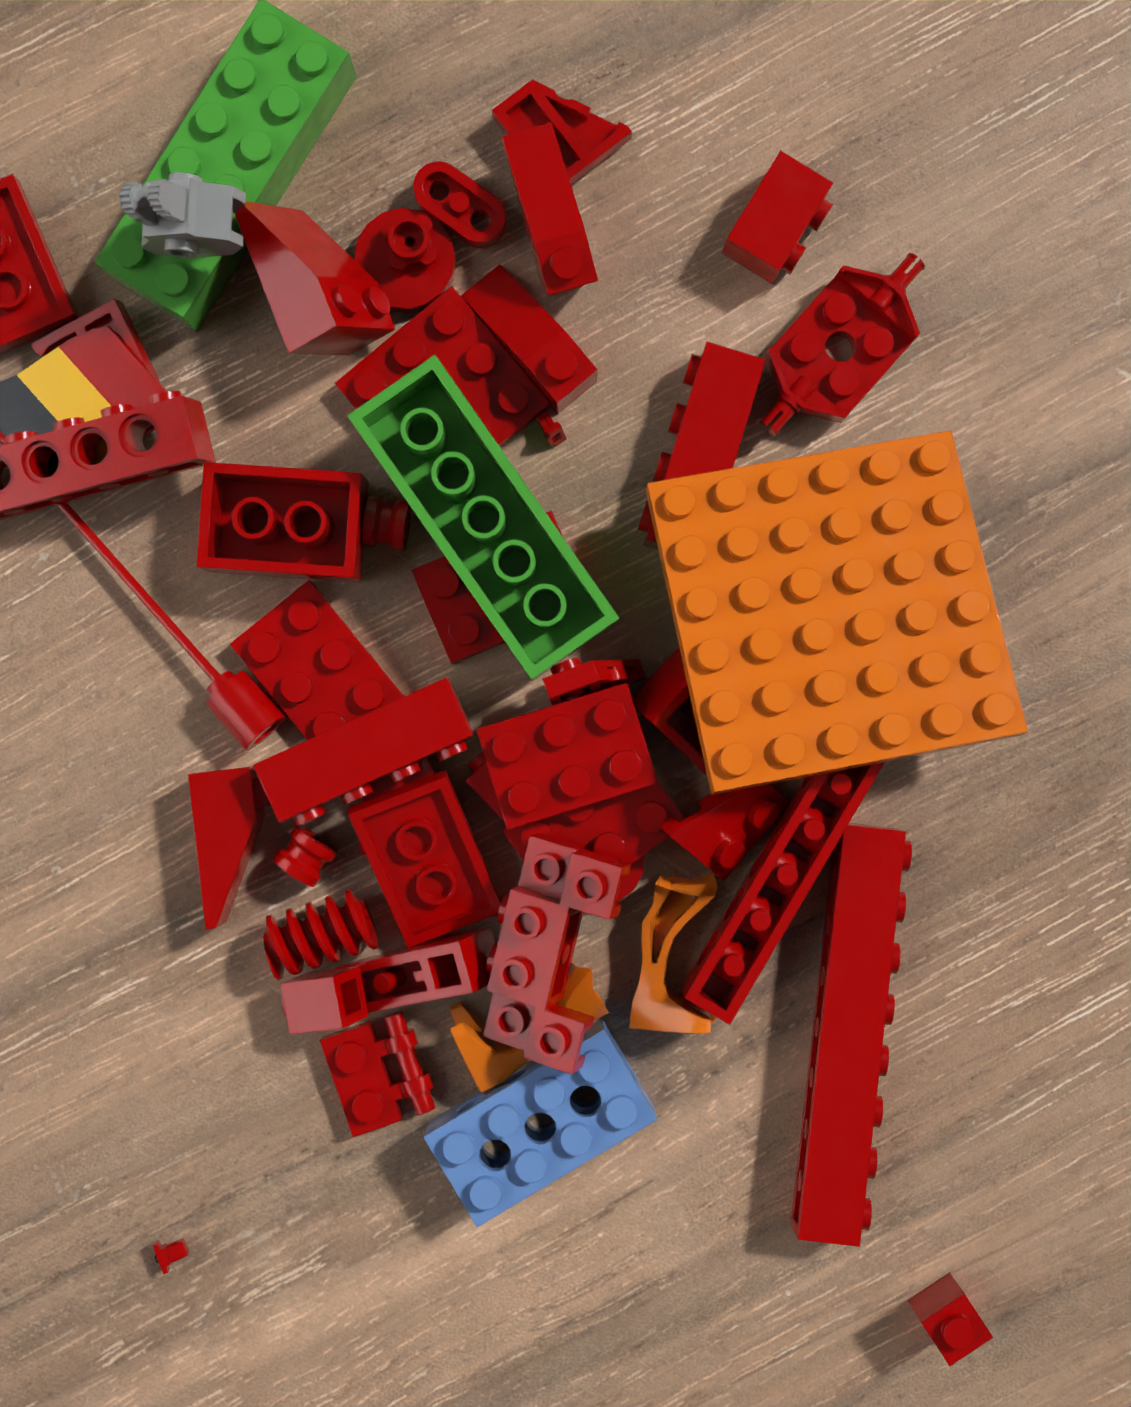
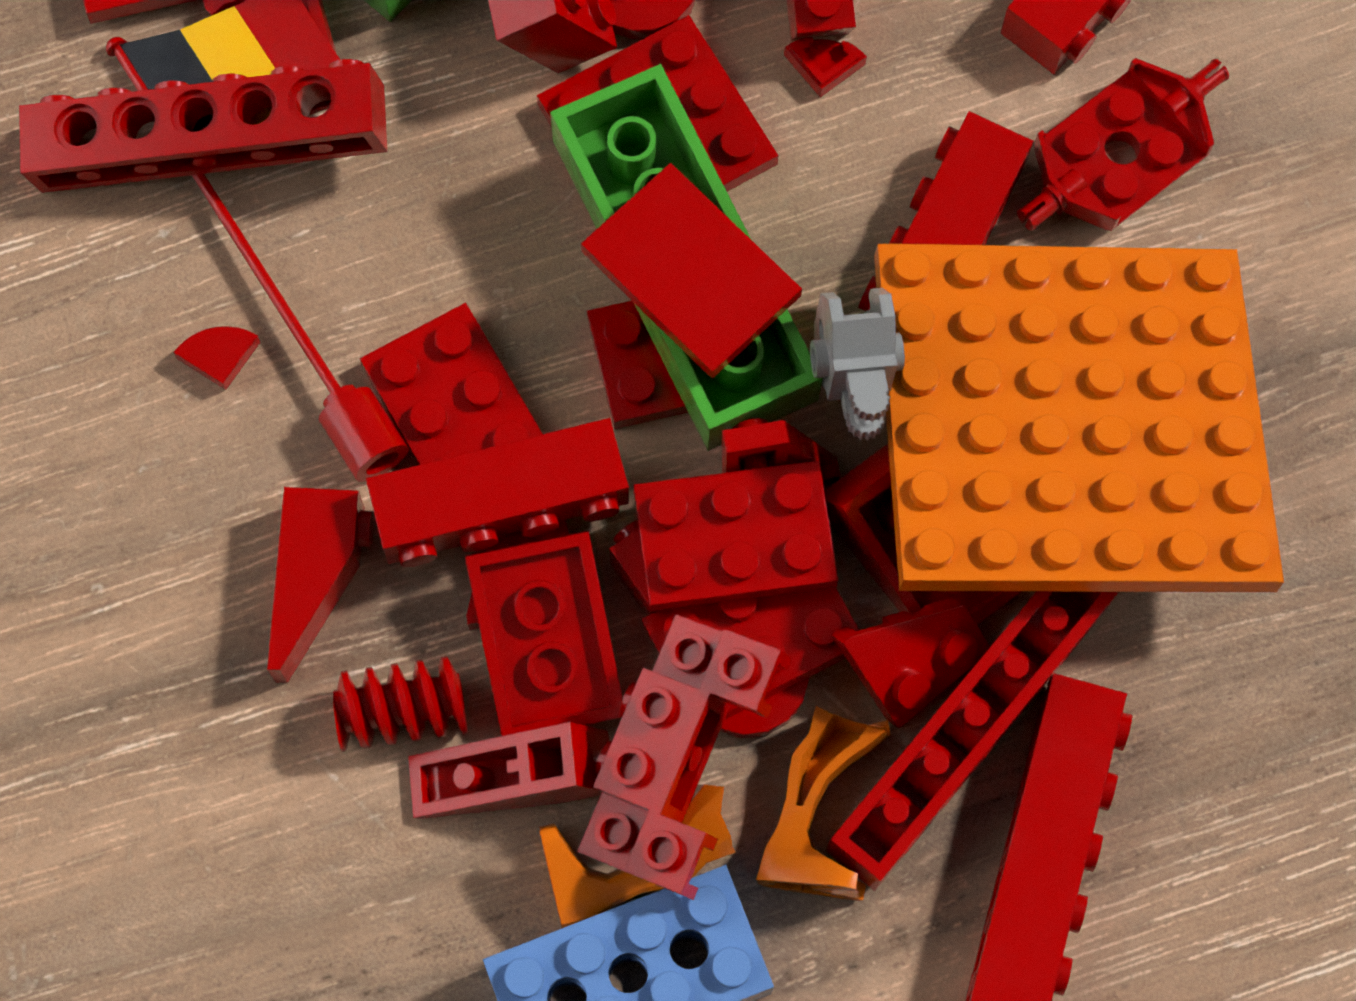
camera: 10 degrees right, 15 degrees down
red brick [196,462,369,583] -> none
red wheel [272,825,339,887] -> none
brick [280,966,369,1035] -> none
red plate [319,1011,436,1137] -> none
red wheel [362,495,411,552] -> none
red slope [461,264,598,414] -> none
red piece [535,411,567,447] -> none
none -> red tile [173,326,261,390]
none -> red tile [581,163,802,379]
none -> red tile [784,37,867,98]
none -> light grey hinge [810,288,905,441]

